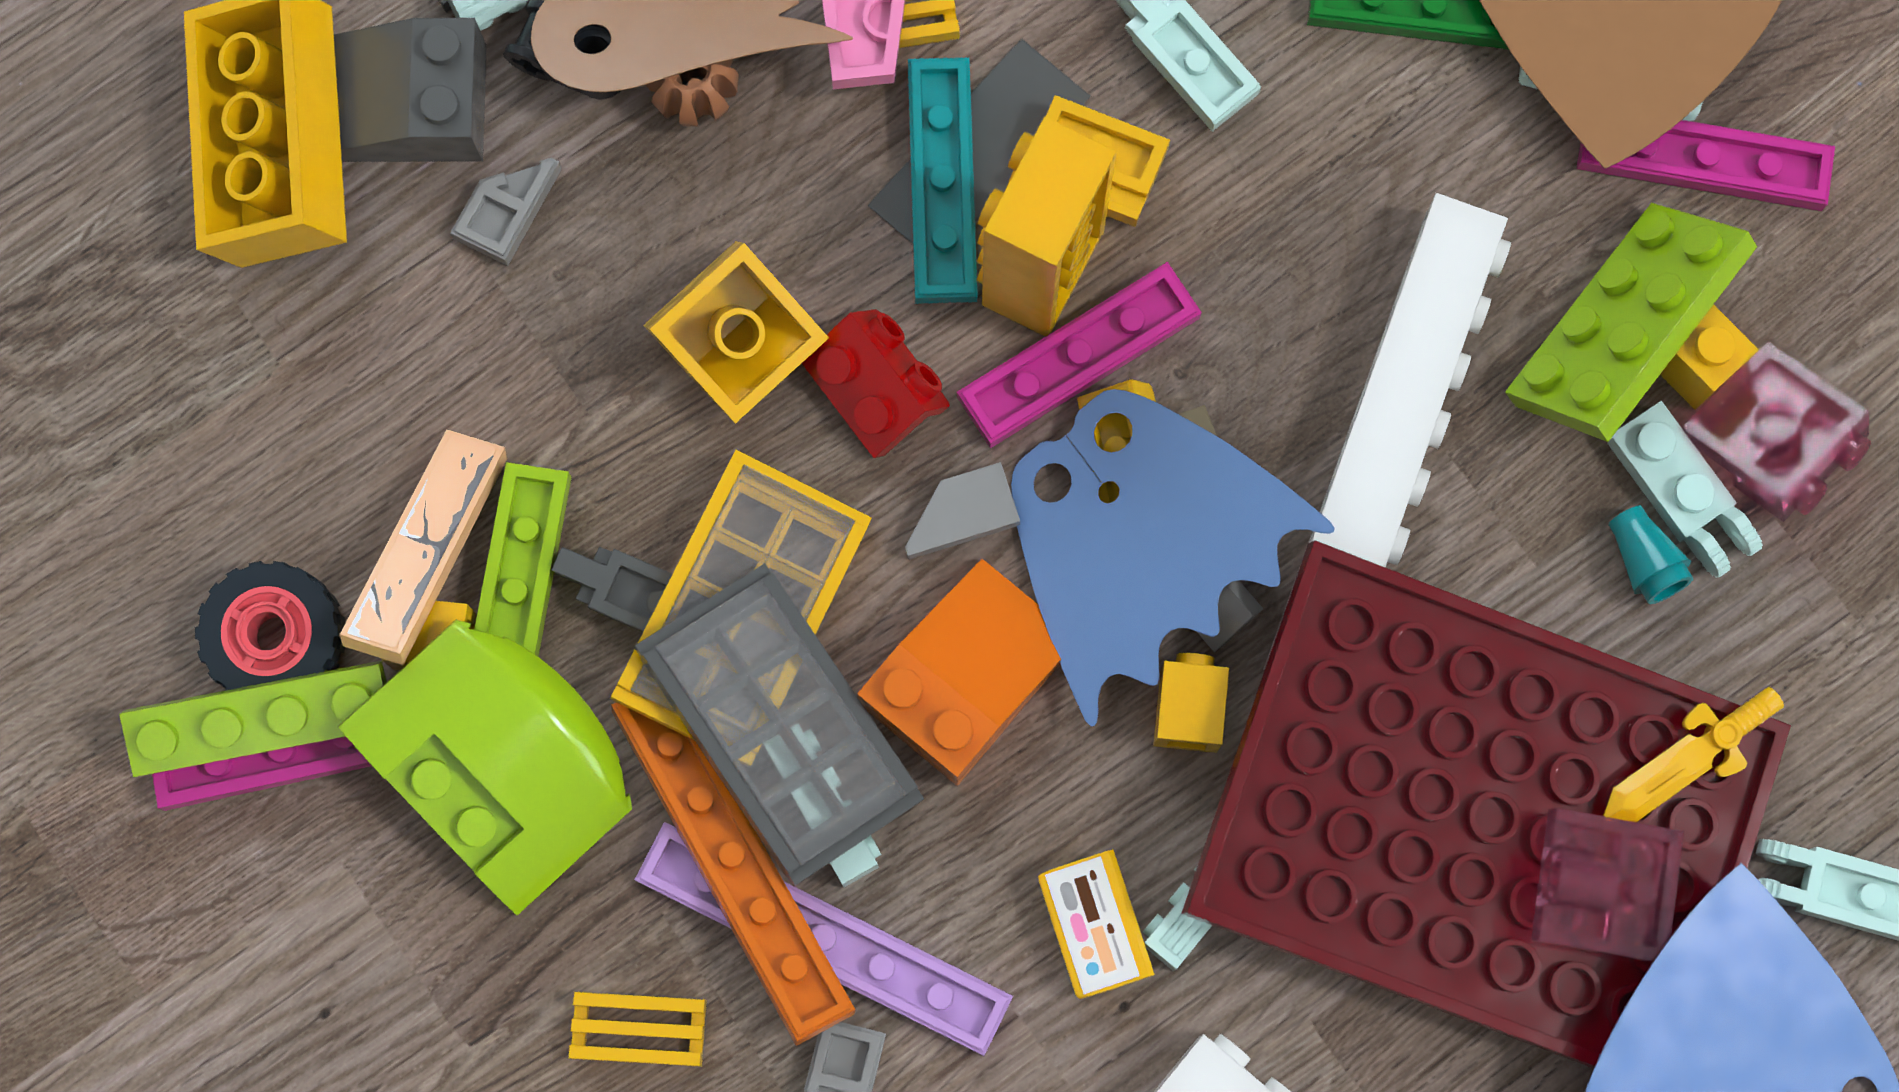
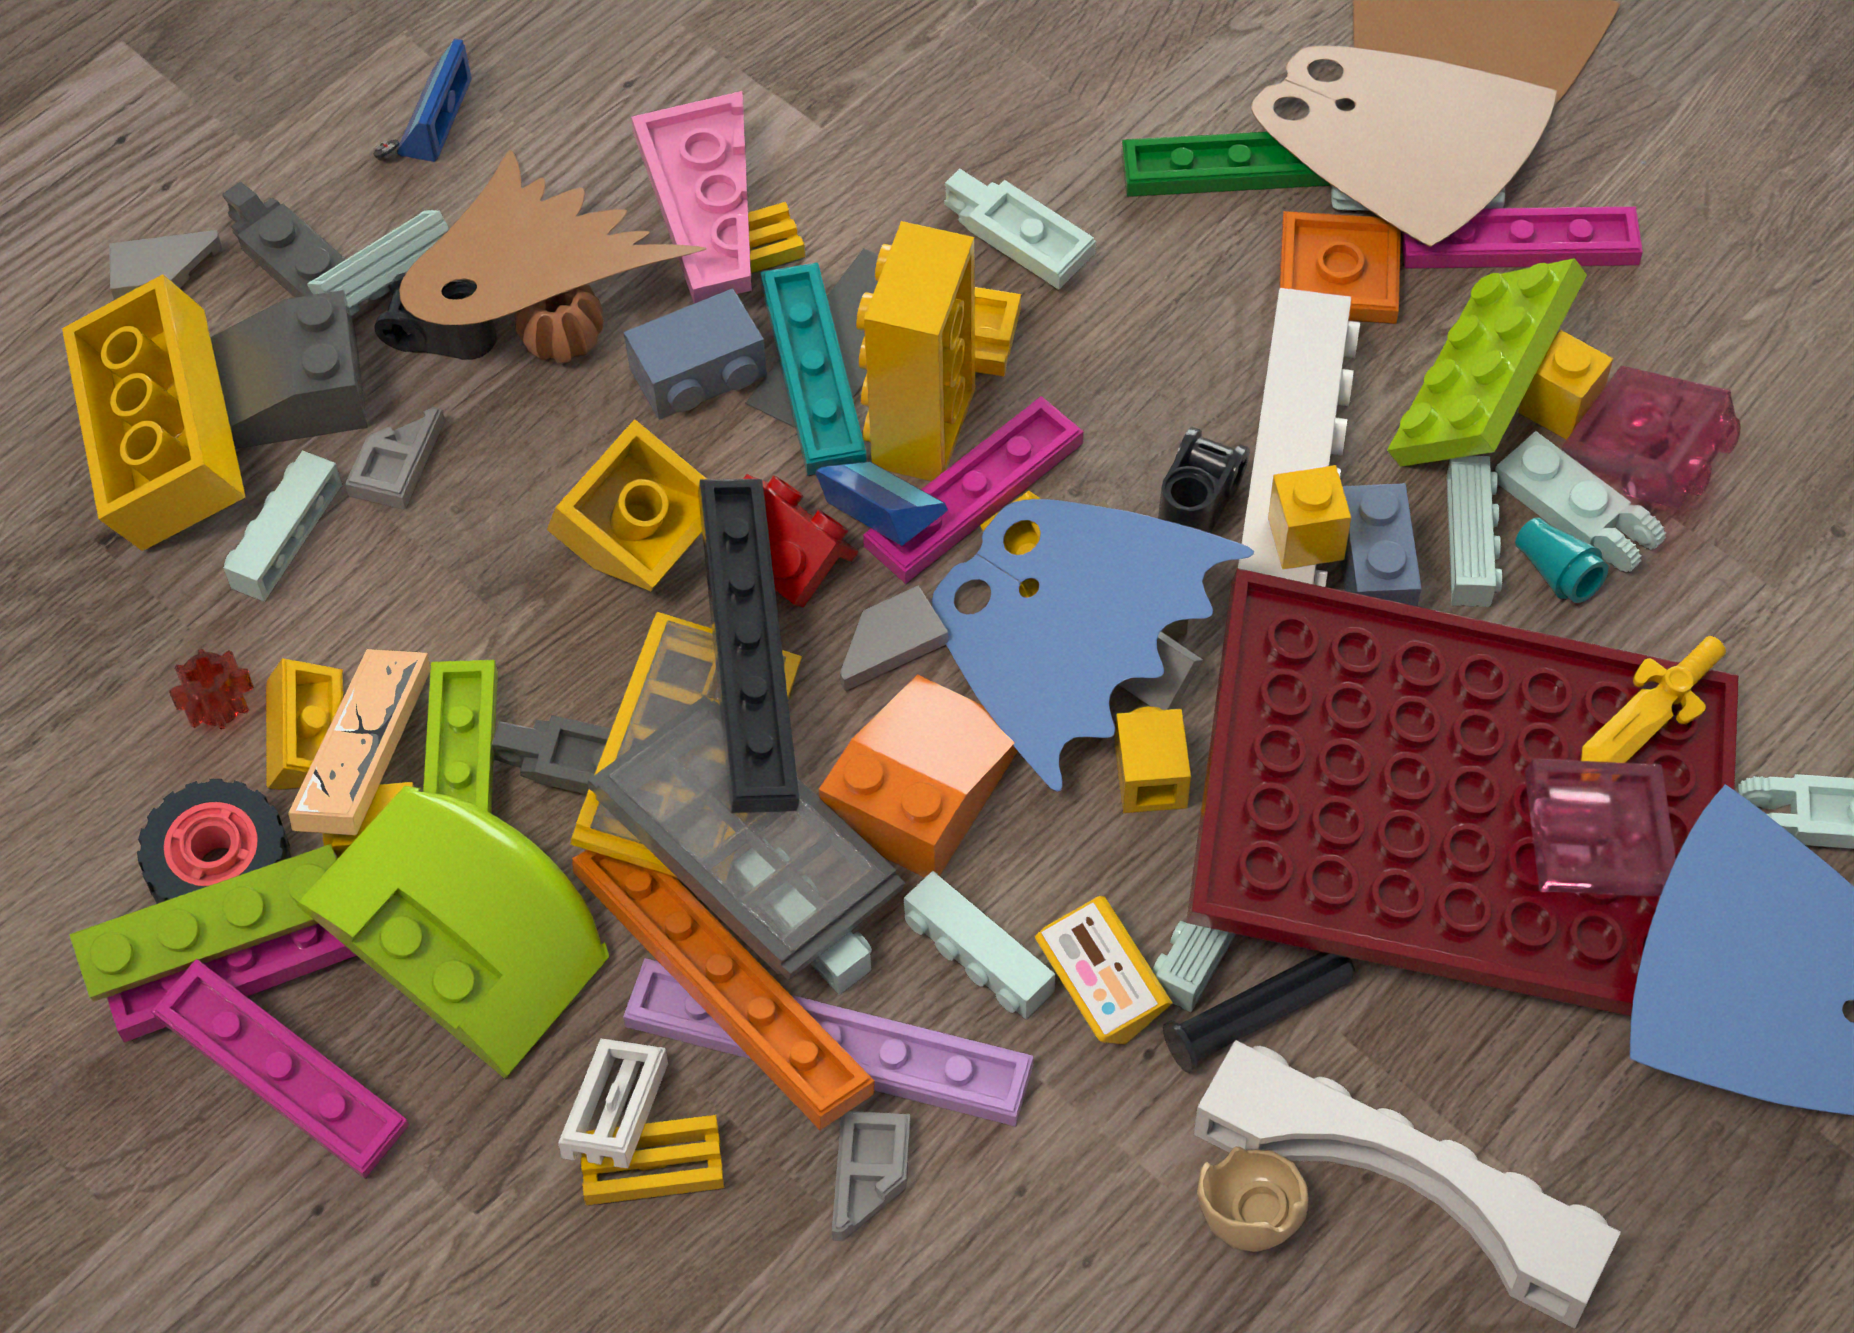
camera: 10 degrees left, 20 degrees down
none -> dark pink tile [151,959,409,1179]
none -> clear red gear [169,649,254,730]
none -> light aqua piece [223,450,342,602]
none -> yellow slope [266,658,343,790]
none -> white tile [558,1039,668,1169]
none -> sand blue brick [624,288,767,420]
none -> black tile [698,479,800,813]
none -> blue slope [815,461,948,546]
none -> light aqua piece [904,871,1055,1019]
none -> black piece [1158,426,1250,534]
none -> black axle [1163,952,1355,1073]
none -> yellow brick [1268,465,1351,570]
none -> orange tile [1279,211,1400,324]
none -> sand blue brick [1340,483,1421,607]
none -> light aqua piece [1446,456,1502,607]

